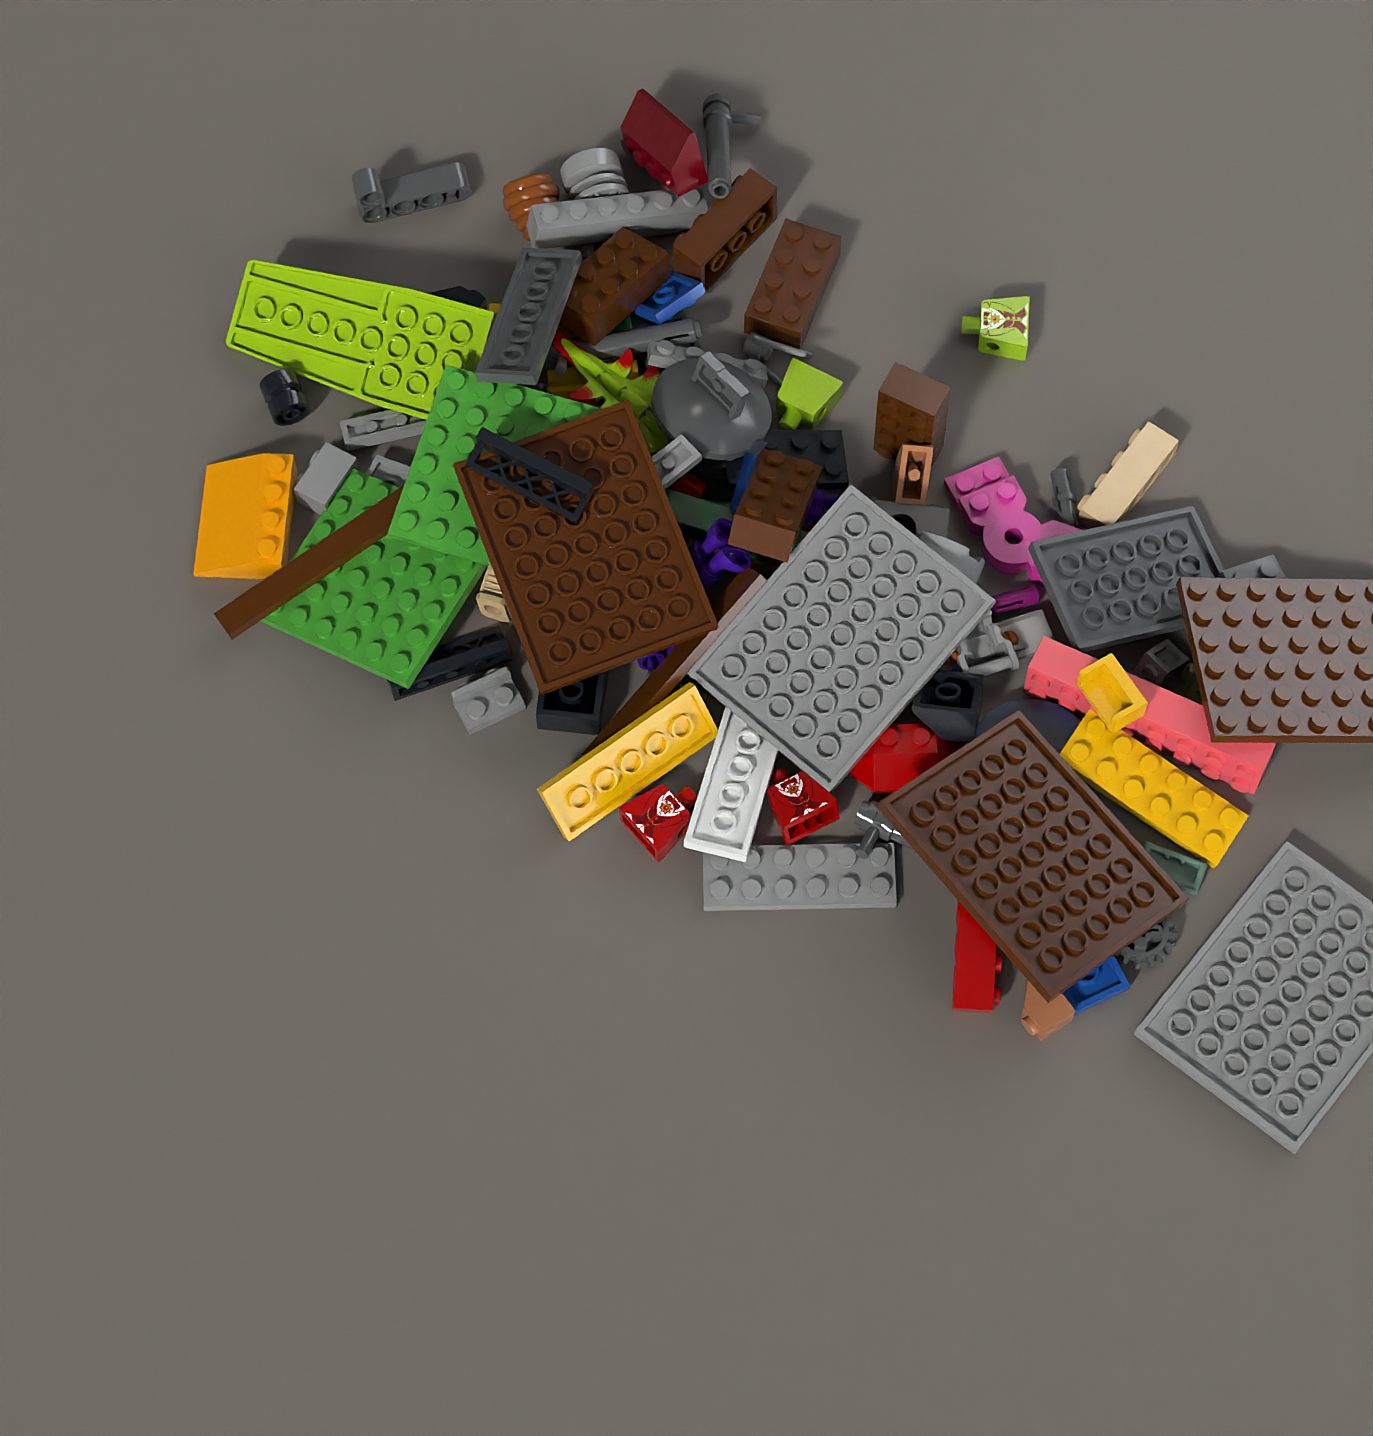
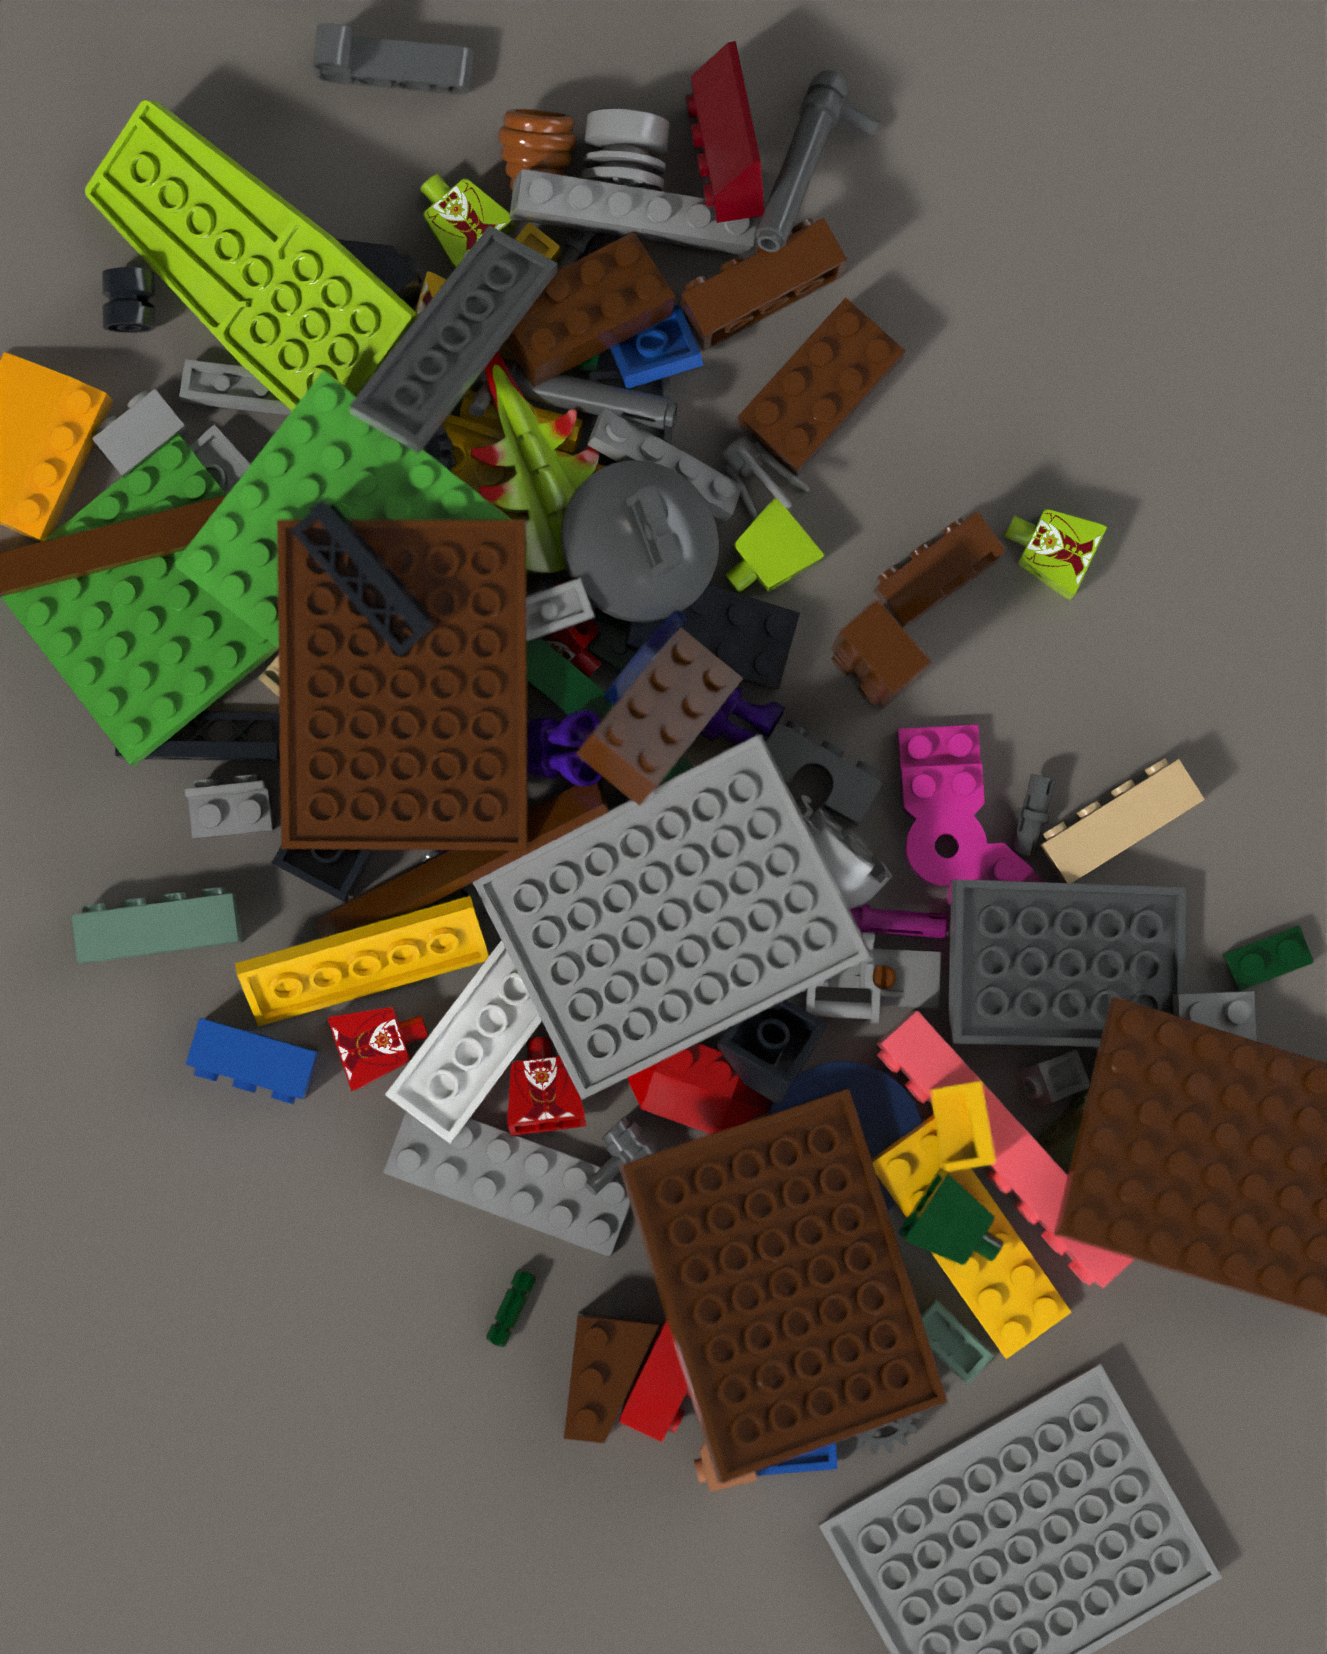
camera: 15 degrees right, 20 degrees up
nougat slope [891,443,934,506] -> none
none -> sand green brick [71,887,243,964]
none -> blue brick [185,1018,320,1104]
none -> lime torso [420,174,516,270]
none -> dark green axle [486,1269,536,1347]
none -> reddish brown wedge [564,1312,659,1443]
none -> reddish brown wedge [874,511,1006,629]
none -> dark green torso [898,1168,1003,1265]
none -> dark green plate [1222,925,1314,992]

